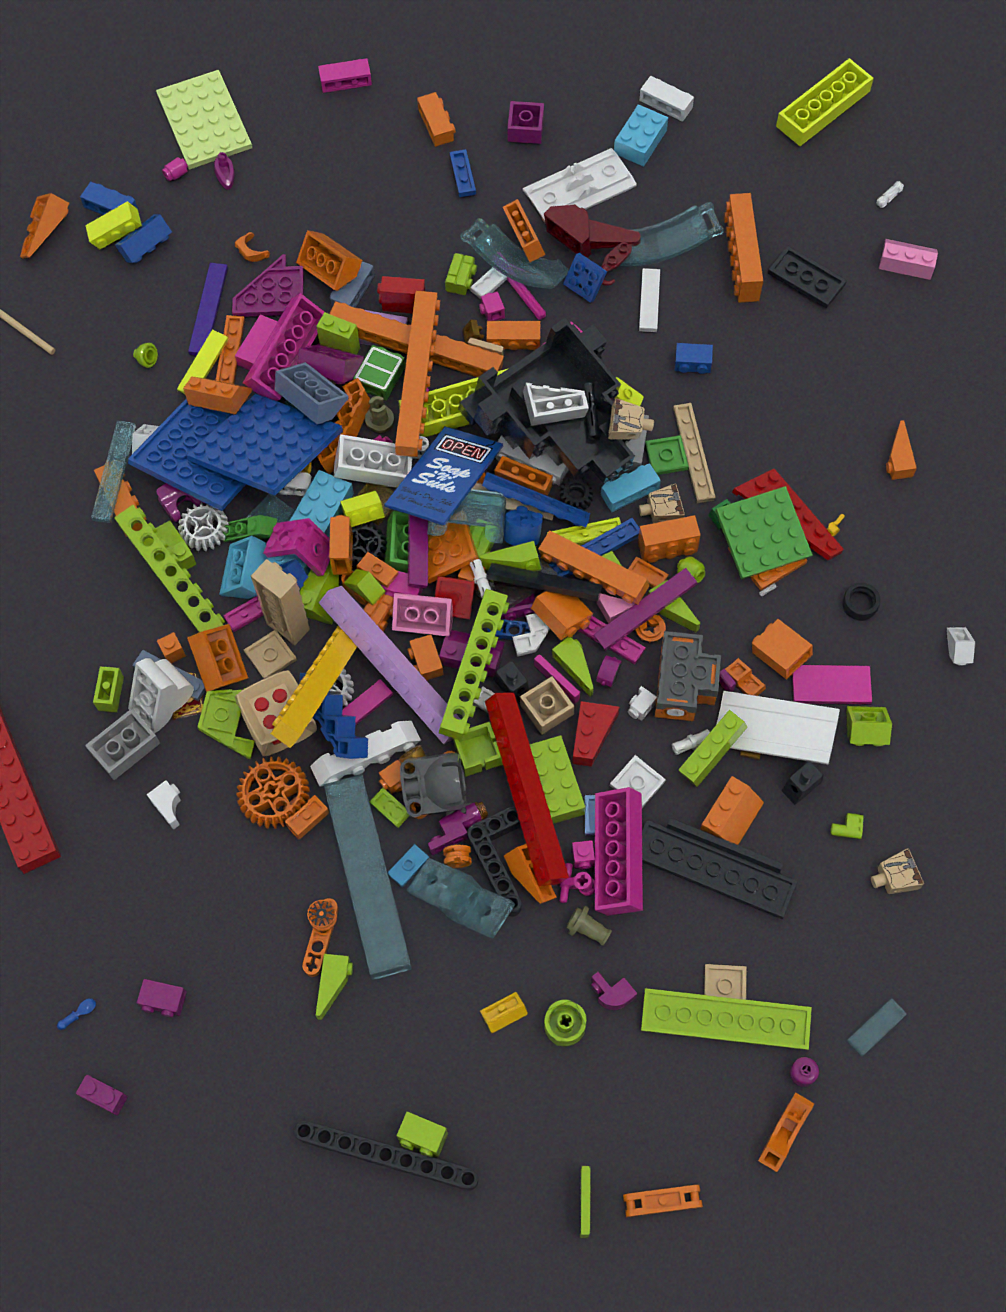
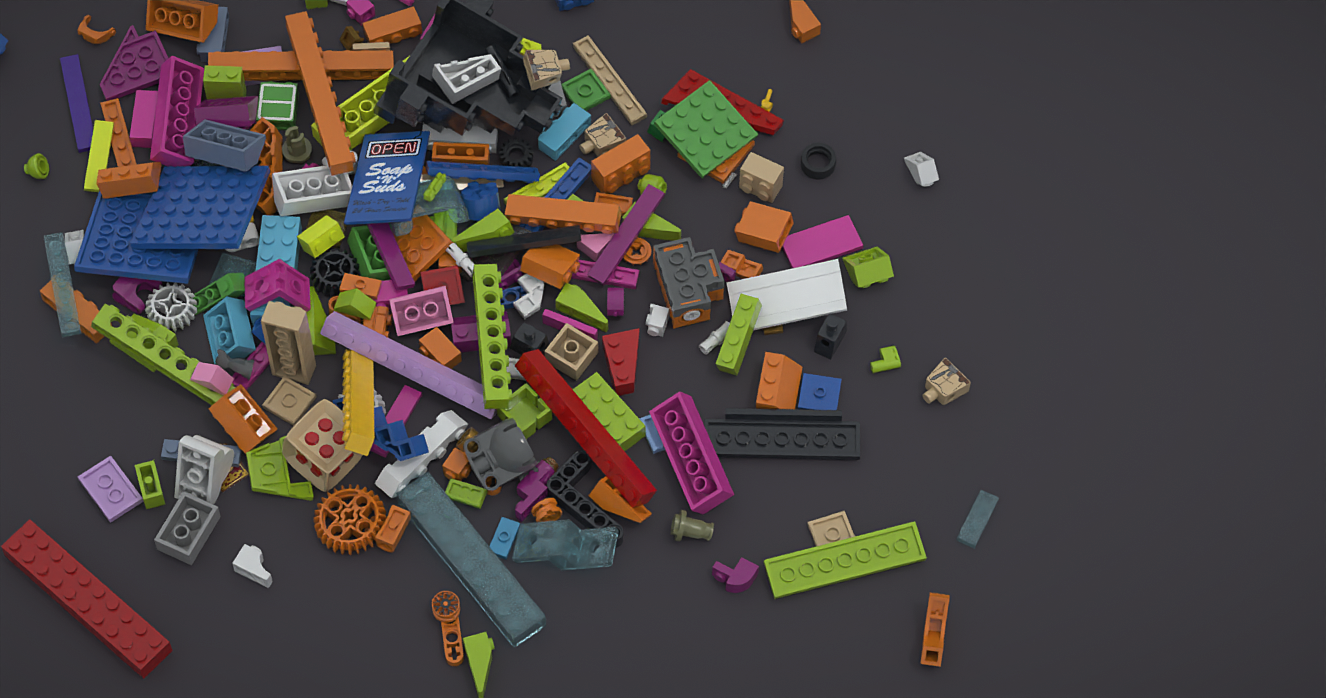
camera: 25 degrees left, 5 degrees down
orange brick [157,632,186,664] -> none
orange brick [329,515,353,575] -> none
red brick [377,276,426,314] -> none
yellow slope [480,992,528,1033] -> none
lime brick [544,1000,587,1046] -> none
dark pink piece [559,863,595,903] -> none
dark pink brick [572,840,595,869] -> none
white plate [610,755,666,808] -> none
magenta head [790,1057,819,1087] -> none
none -> lavender plate [78,456,144,523]
none -> bright pink slope [190,362,234,395]
none -> dark grey animal [215,349,254,380]
none -> lime axle [423,172,446,202]
none -> tan brick [739,152,784,203]
none -> blue plate [798,373,842,410]

